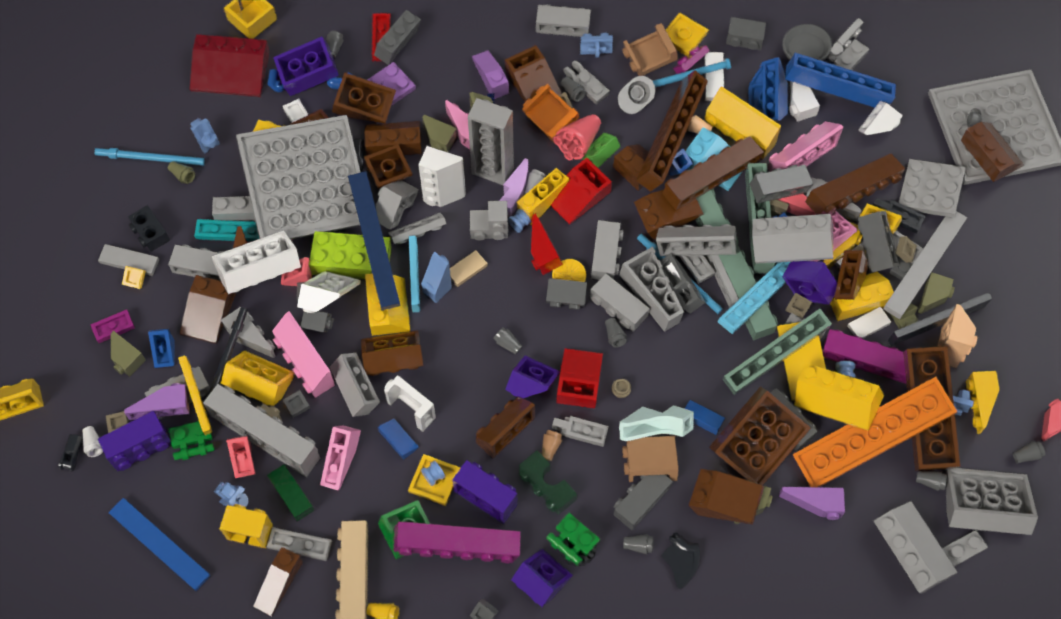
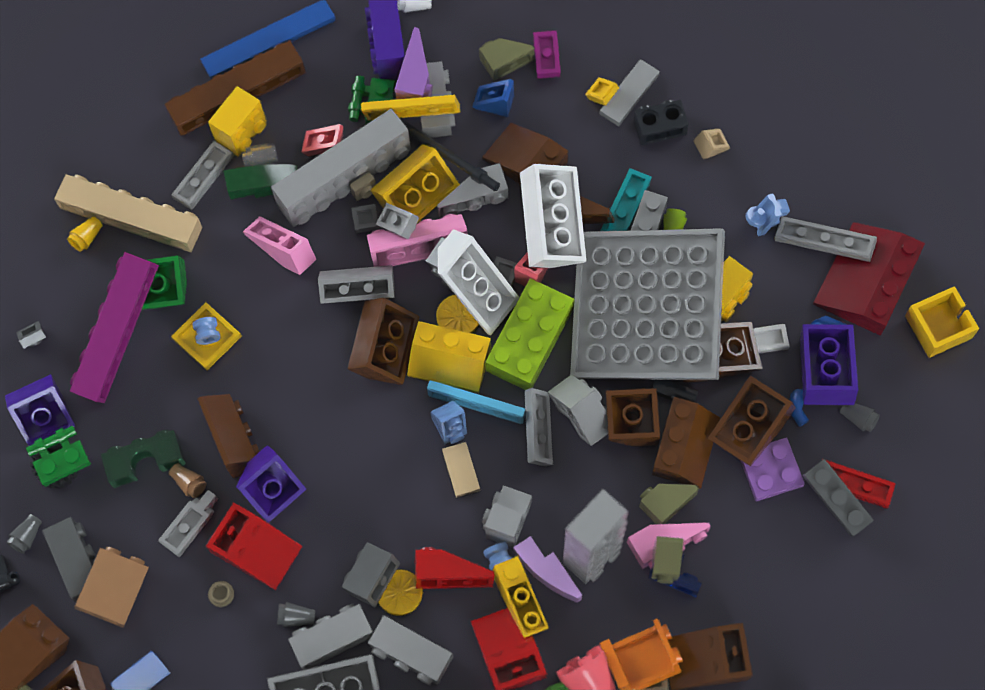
camera: 115 degrees right, 5 degrees up
dark azure bar [95,148,205,166] -> none
dark tan plate [106,411,129,433] -> none
olive cone [168,161,195,184] -> none
light grey brick [168,245,222,281] -> none
medium blue hips [214,482,248,507] -> none
slope [253,547,303,616] -> none
dark blue tile [348,171,400,310] -> none
blue slope [378,419,419,460] -> none
white panel [384,375,436,432] -> none
white slope [419,146,466,207] -> none
dark purple brick [452,460,517,524] -> none
medium lavender slope [472,51,509,100] -> none
dark grey cone [493,327,522,355] -> none
light grey cone [523,169,546,195] -> none
light aqua arch [619,405,694,441] -> none
none -> reddish brown brick [165,40,306,136]
none -> clear brick [242,143,278,167]
none -> light grey plate [376,203,419,239]
none -> yellow wheel [436,295,479,333]
none -> lime cone [663,209,687,230]
none -> tan slope [694,129,730,159]
none -> light grey tile [775,216,877,262]

